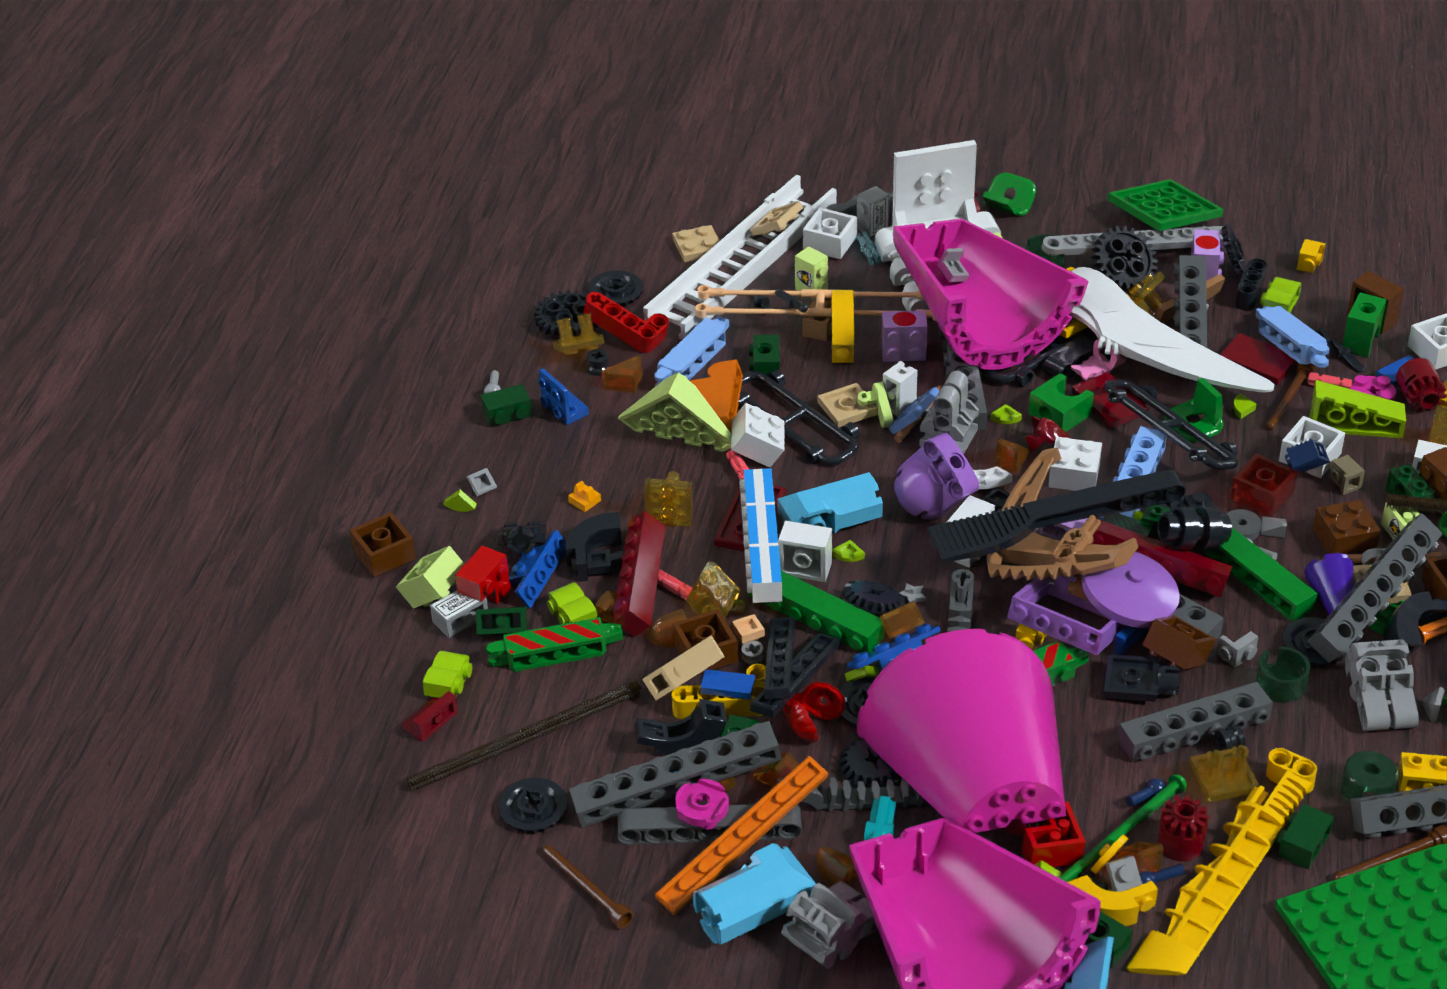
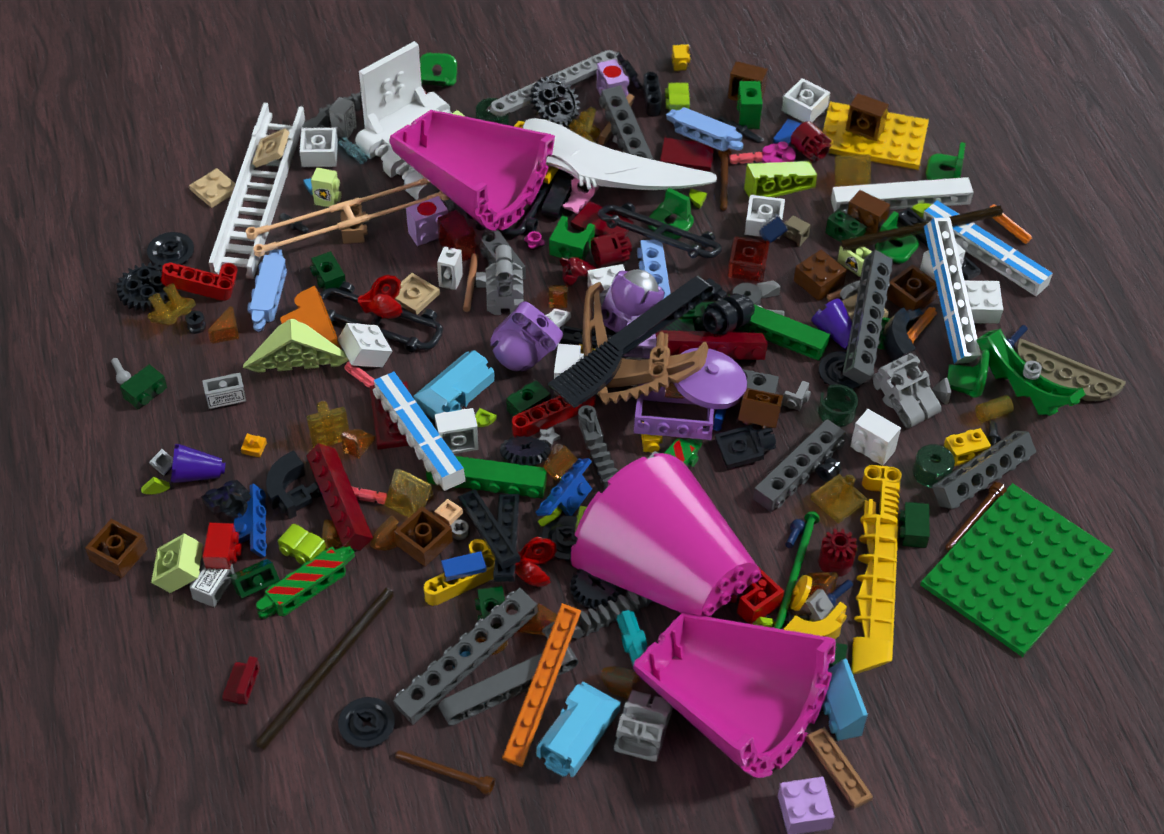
camera: 30 degrees left, 10 degrees up
lime brick [423,651,472,698] -> none
blue bracket [538,368,589,425] -> none
black arch [634,699,727,755] -> none
tan slope [642,635,725,700] -> none
dark pink plate [675,779,729,829] -> none
black piece [775,289,808,313] -> none
yellow arch [831,290,854,363] -> none
yellowish green piece [857,382,893,429] -> none
medium blue tile [889,387,939,435] -> none
light grey bracket [937,248,969,282] -> none
lime tile [990,404,1022,424] -> none
green plate [1107,179,1224,231] -> none
none -> dark purple cone [171,444,225,483]
none -> brick [202,373,246,409]
none -> clear orange slope [341,429,375,459]
none -> red animal [358,275,403,319]
none -> clear red brick [437,210,476,262]
none -> dark green brick [506,380,551,417]
none -> red beam [512,394,596,437]
none -> dark pink plate [524,231,545,249]
none -> dark red gear [590,231,632,268]
none -> medium lavender piece [601,269,664,333]
none -> white brick [850,409,901,466]

